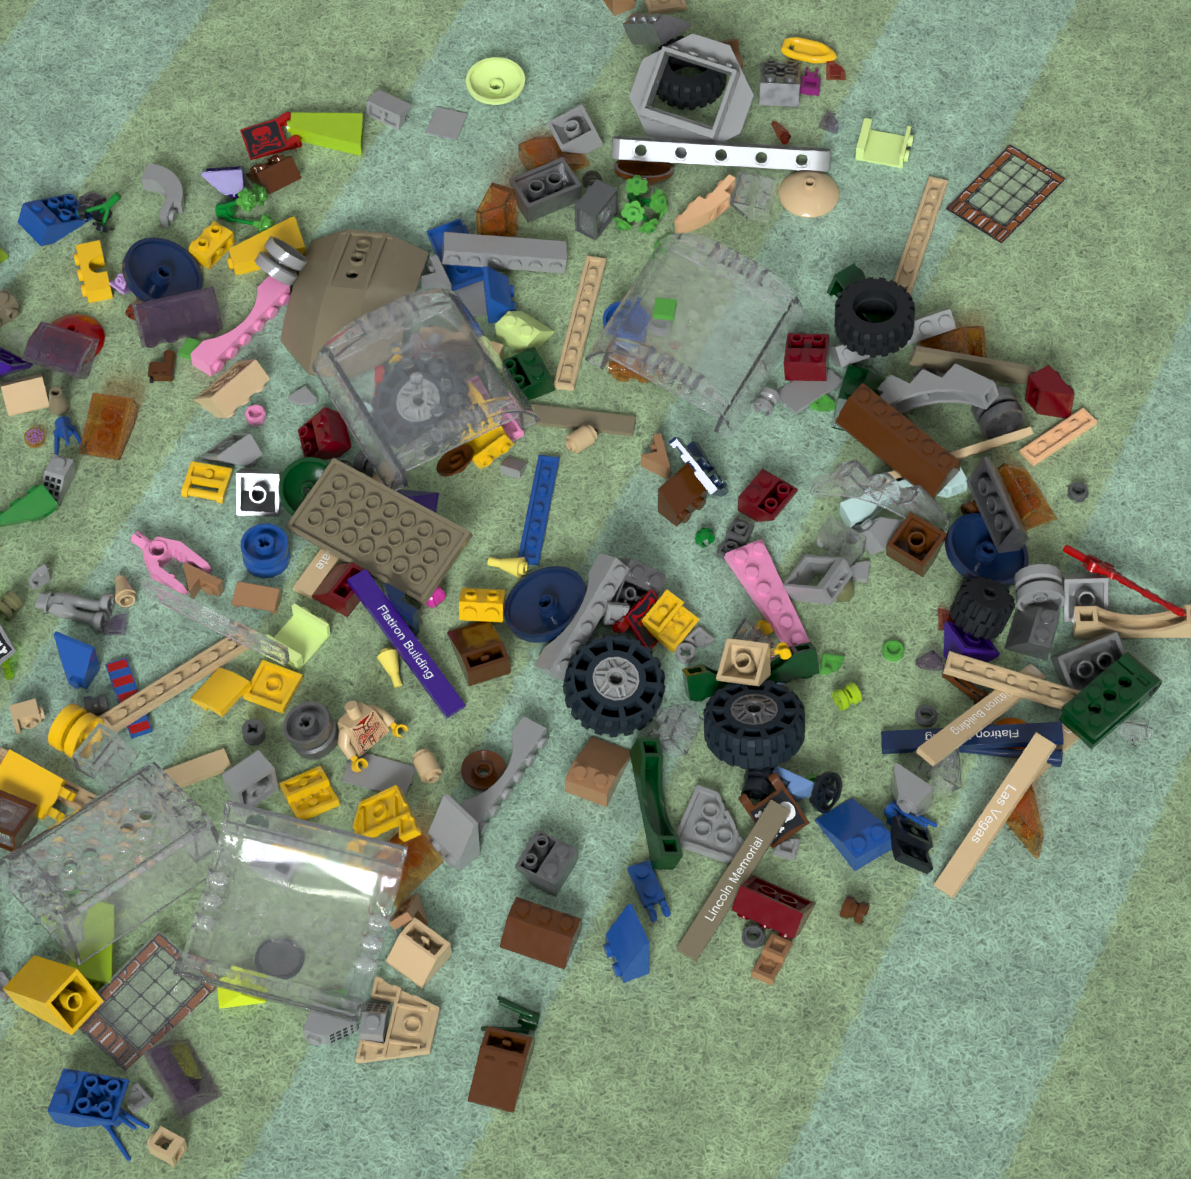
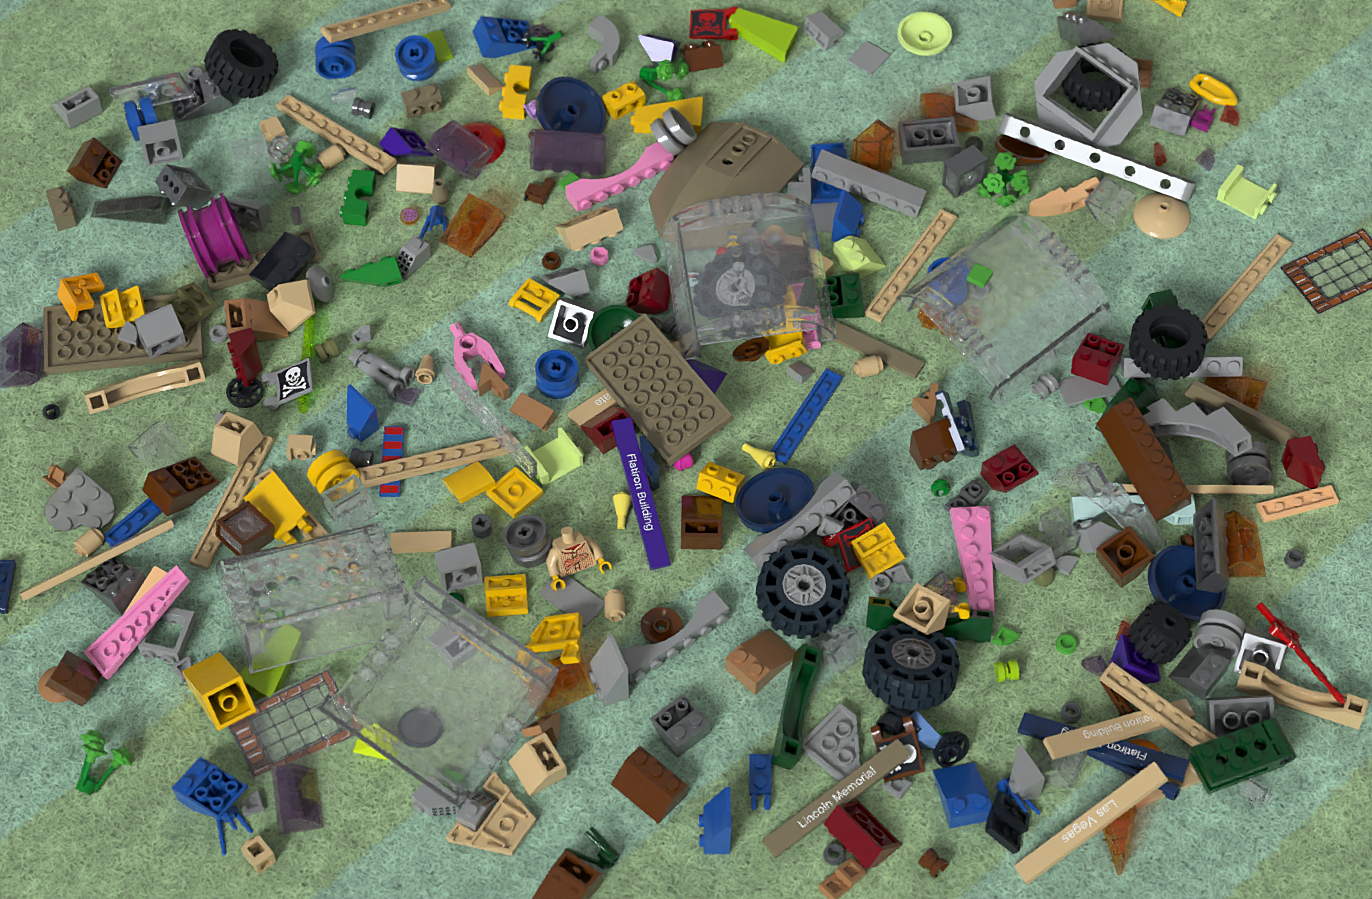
camera: 20 degrees right, 0 degrees up
none -> tan slope [467,65,503,96]
none -> reddish brown plate [542,252,561,270]

